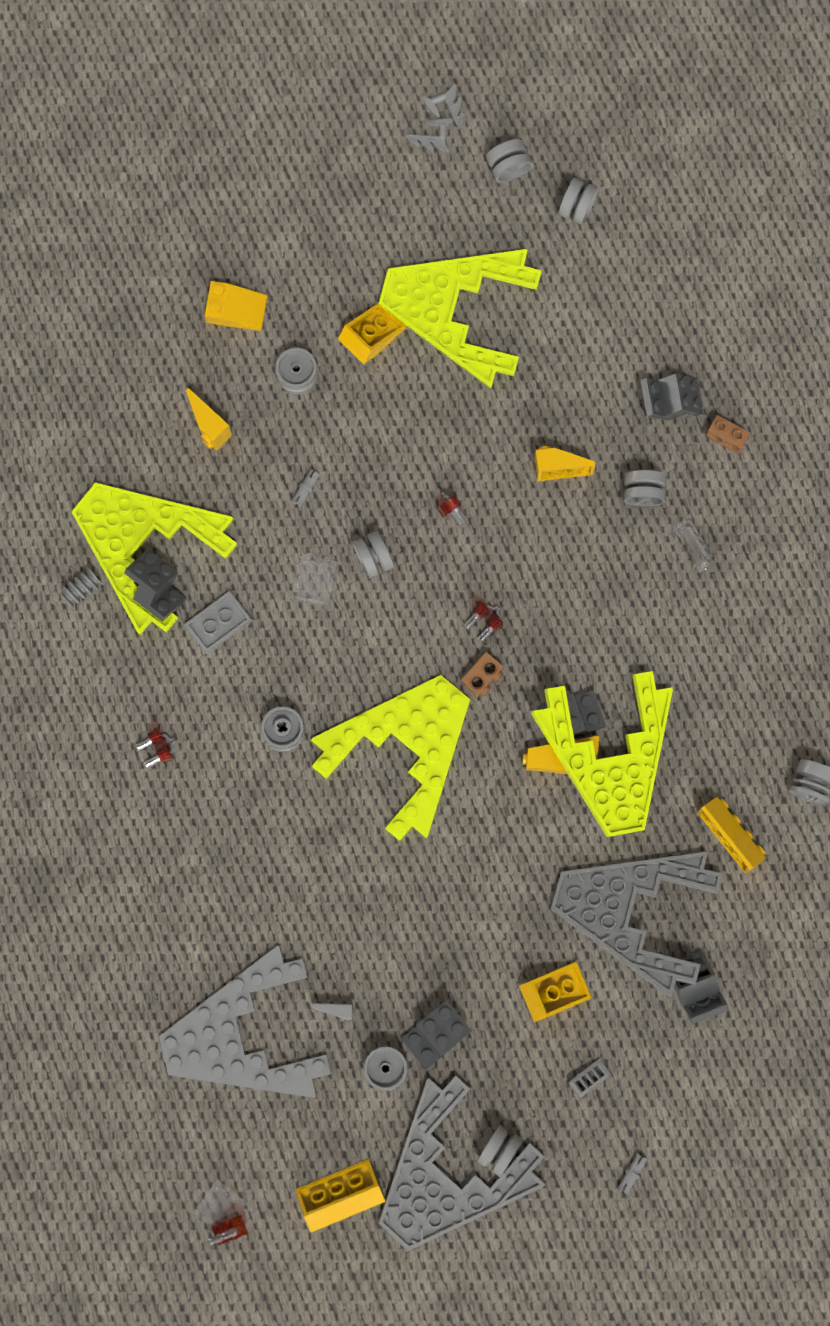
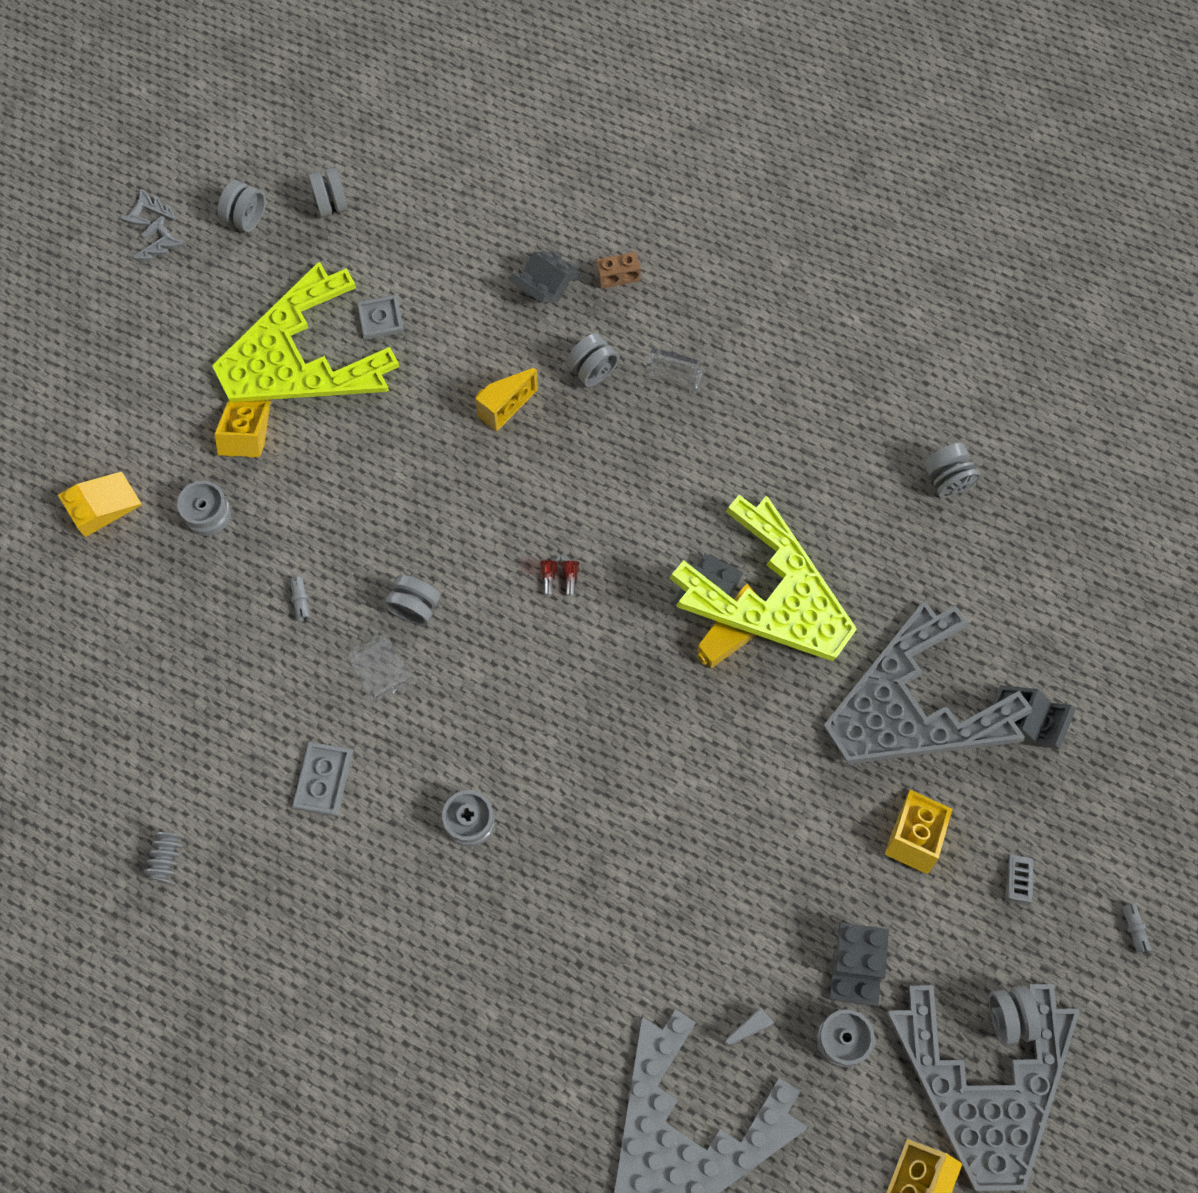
camera: 45 degrees left, 10 degrees down
neon yellow wing [72,483,238,636] -> none
dark grey bracket [124,549,186,622] -> none
piece [136,728,176,768] -> none
yellow slope [186,388,232,451] -> none
neon yellow wing [311,675,470,841] -> none
piece [436,492,467,525] -> none
medium nougat brick [461,652,504,698] -> none
yellow slope [697,797,766,874] -> none
none -> light grey tile [357,295,404,340]

